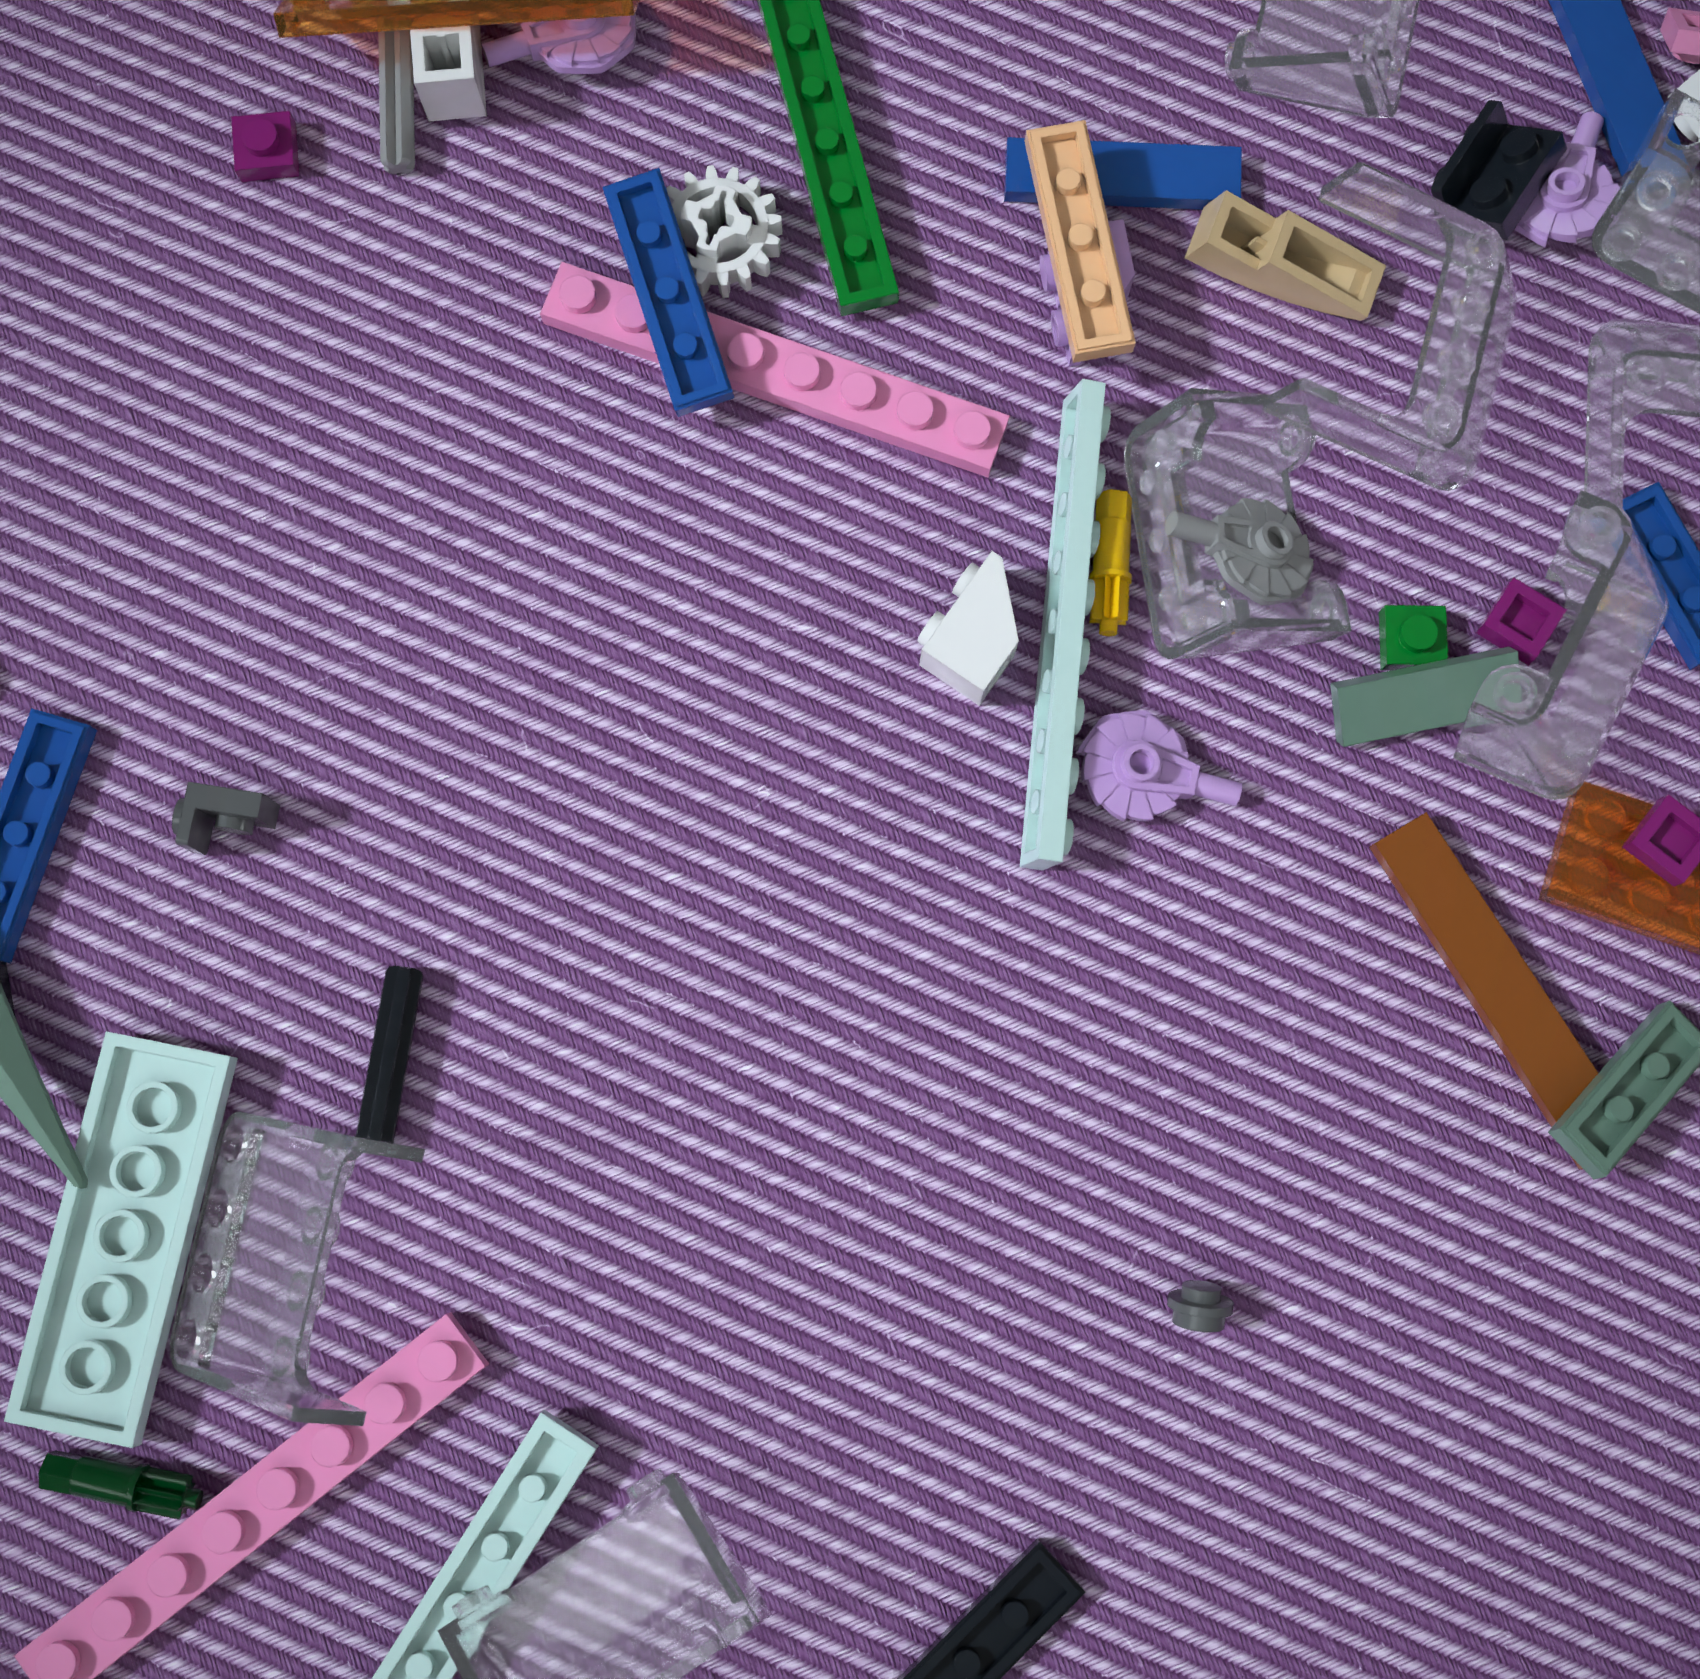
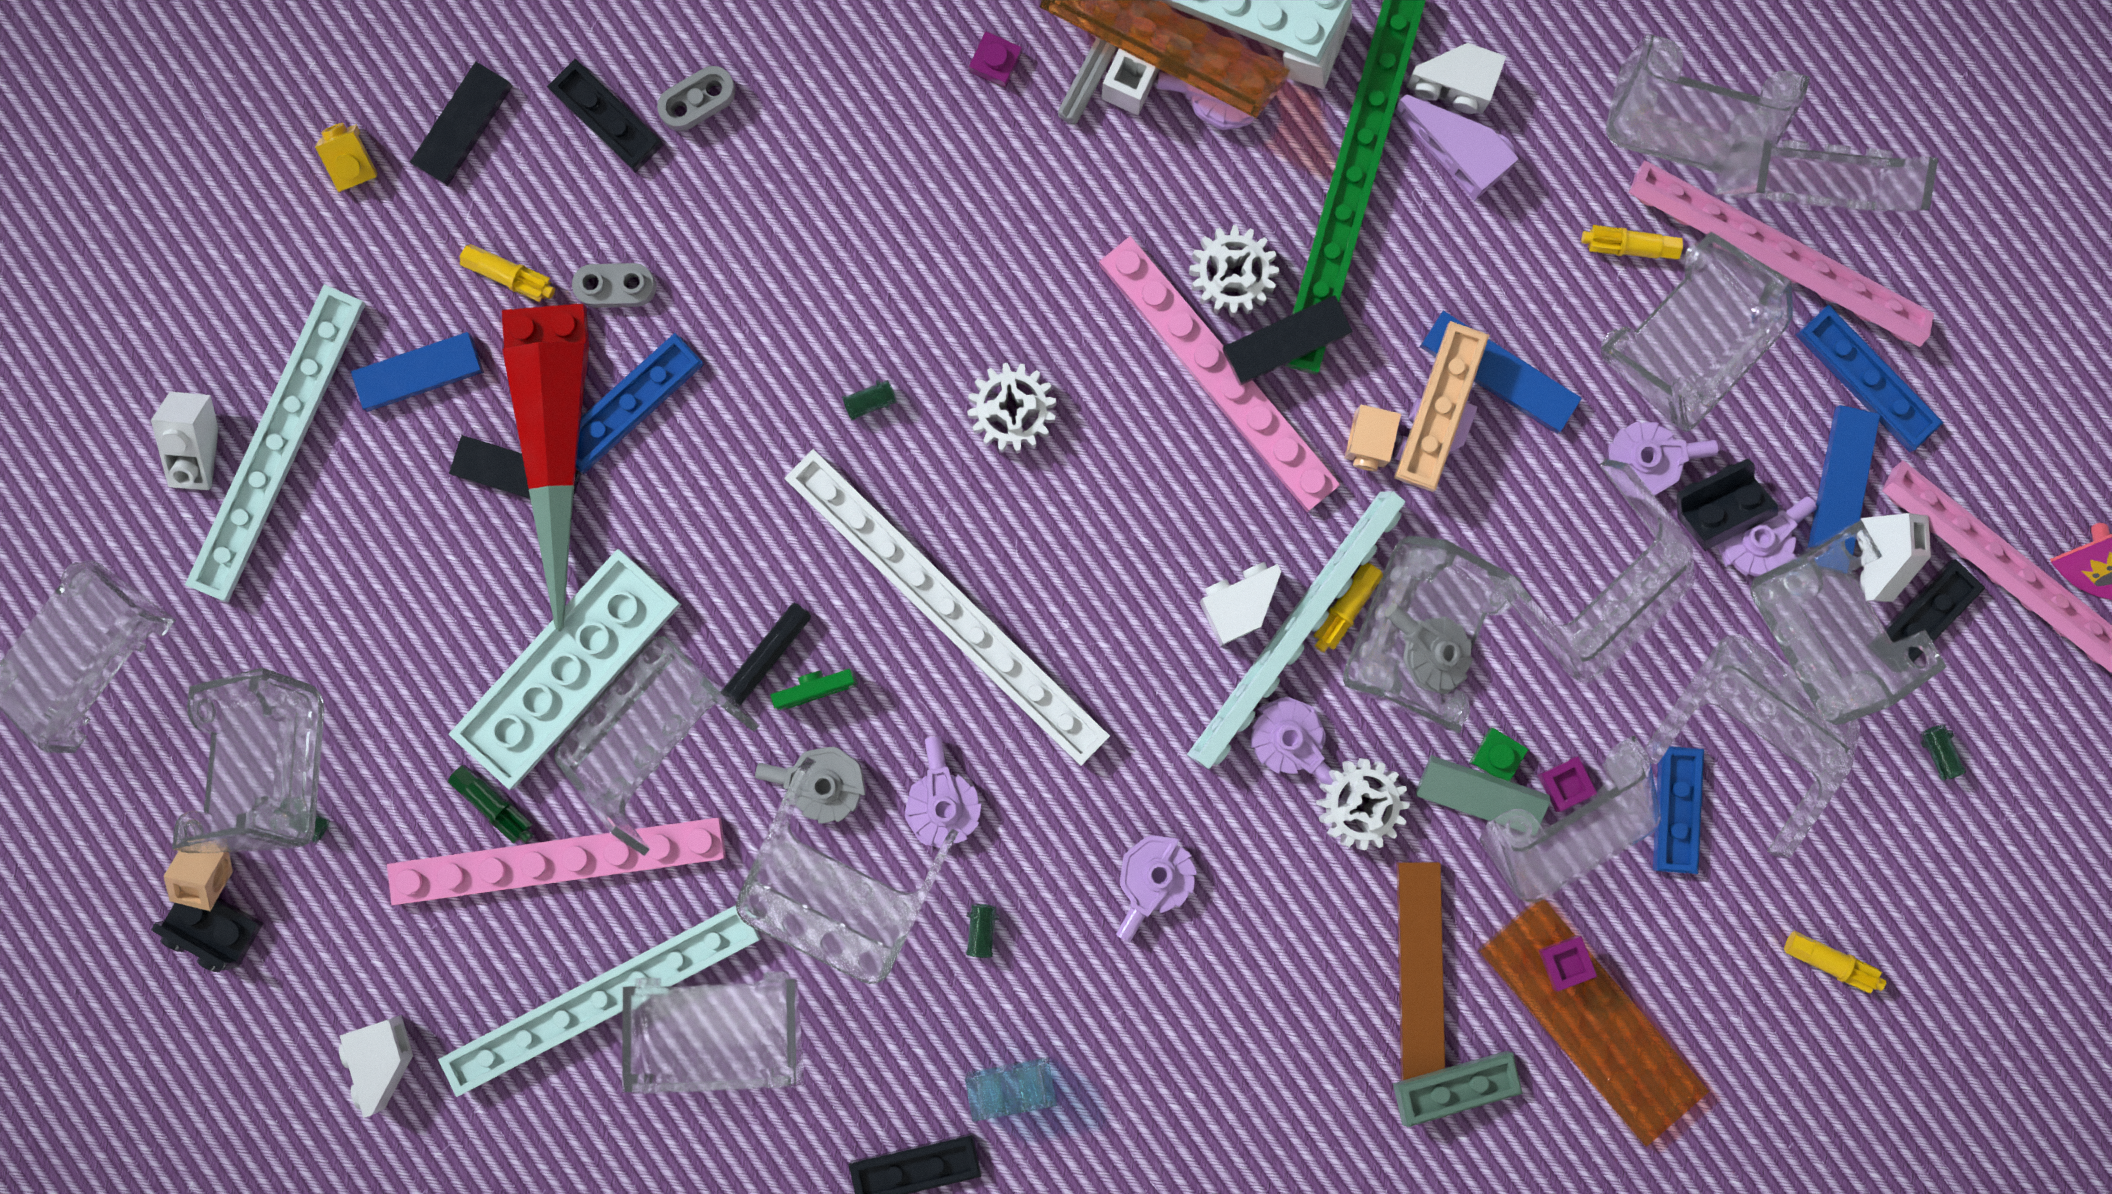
camera: 30 degrees right, 5 degrees up
dark grey bracket [172,782,280,855] -> none
blue tile [602,168,735,417] -> none
dark grey plate [1167,1280,1234,1332] -> none
tan slope [1185,190,1386,321] -> none
none -> clear windscreen [736,757,959,984]
none -> light grey piece [755,747,866,823]
none -> green plate [770,668,858,711]
none -> white plate [784,449,1110,766]
none -> clear green pin [842,379,897,421]
none -> lavender piece [905,736,982,850]
none -> clear light blue brick [965,1057,1057,1122]
none -> clear green pin [966,904,1000,958]
none -> white gear [967,363,1056,454]
none -> lavender piece [1116,835,1197,943]
none -> black tile [1222,295,1353,386]
none -> white gear [1316,758,1410,850]
none -> light nougat brick [1344,404,1401,471]
none -> lavender piece [1605,421,1718,497]

